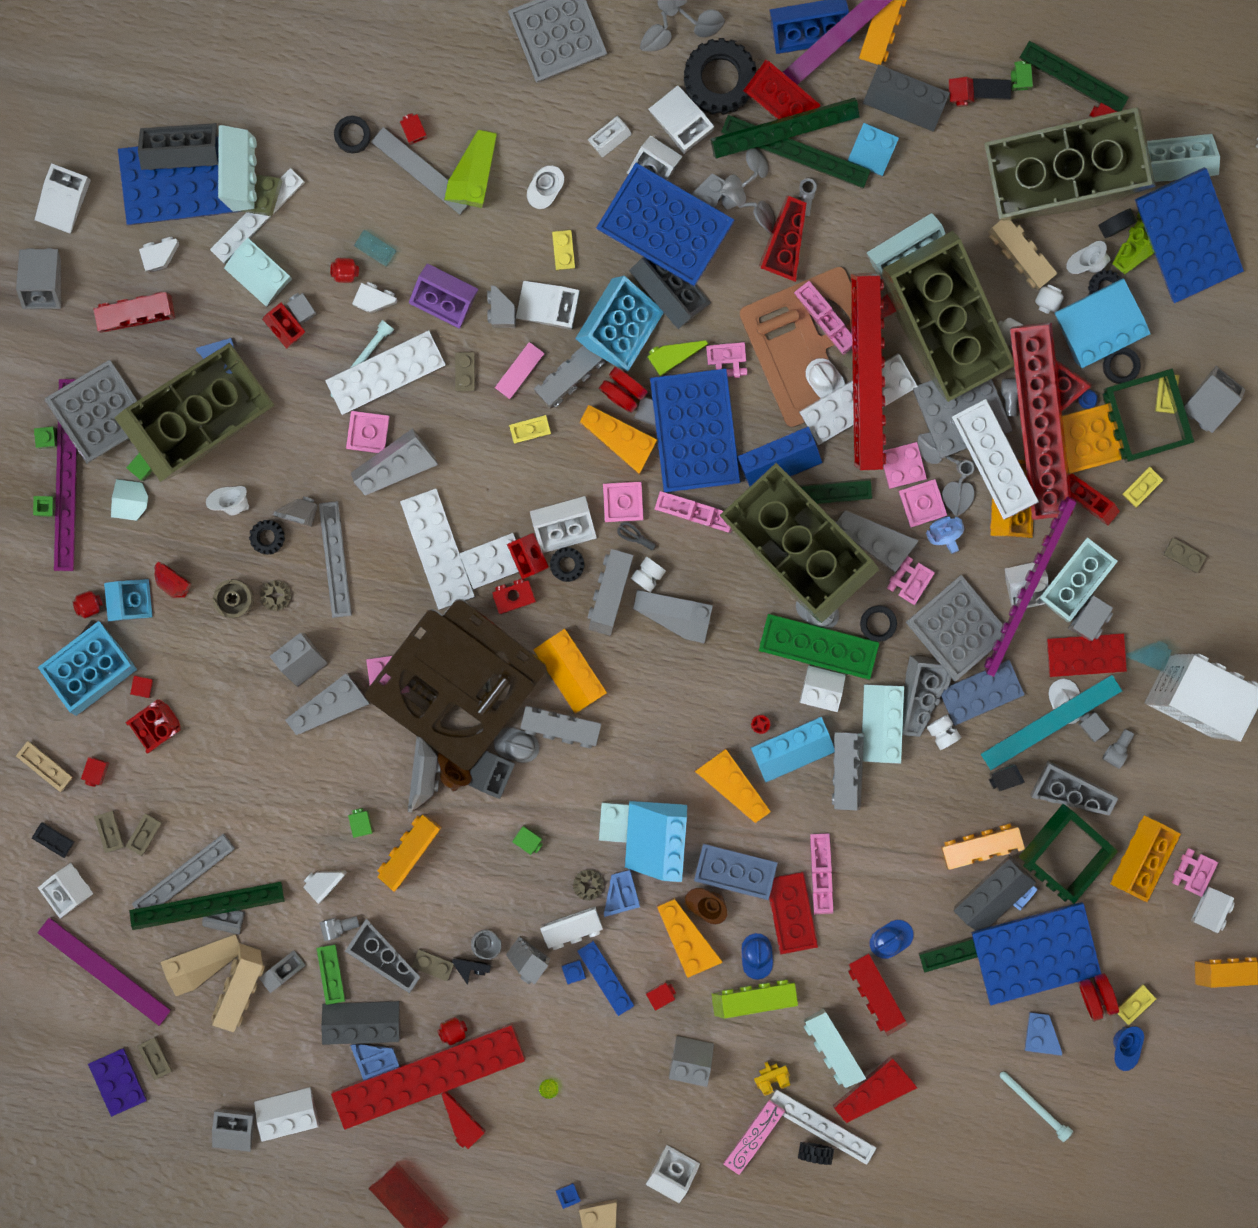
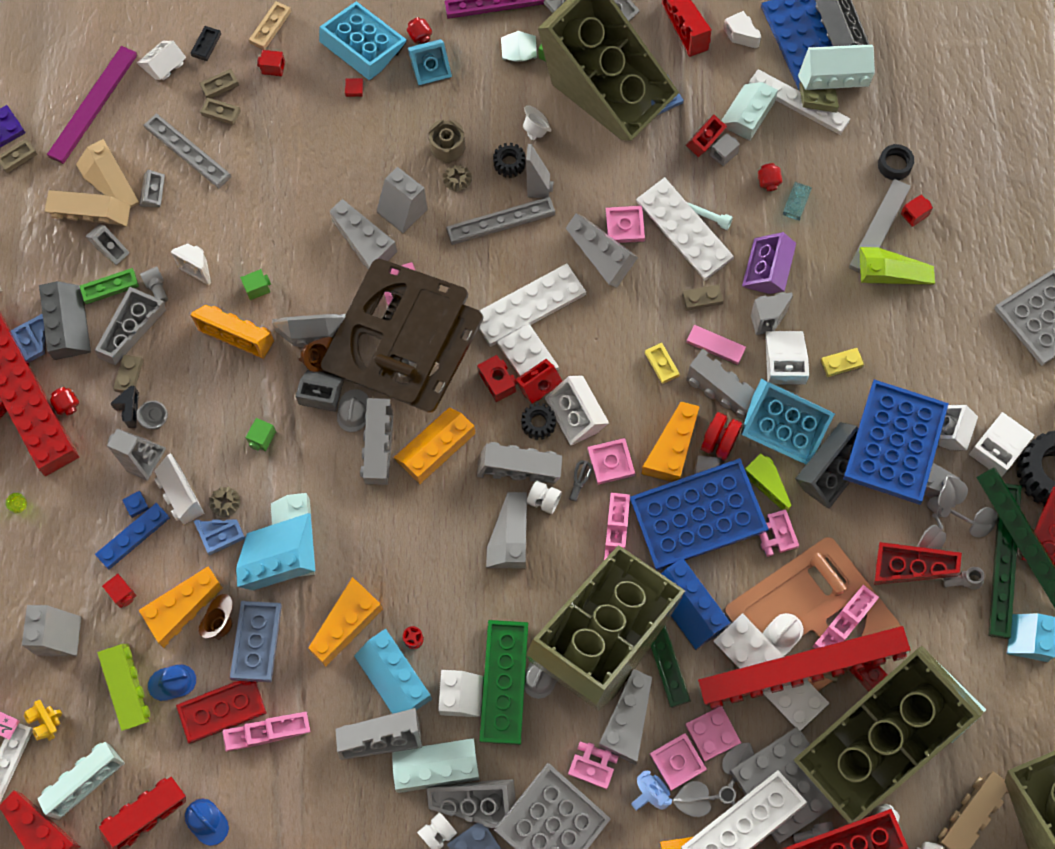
camera: 80 degrees right, 20 degrees down
red slope [125,699,181,754] -> none
dark green plate [129,882,285,930] -> none
red slope [154,561,191,598] -> none
white slope [352,282,398,314] -> none
white piece [527,165,564,209] -> none
white slope [588,116,631,157] -> none
black tyre [860,605,897,642] -> none

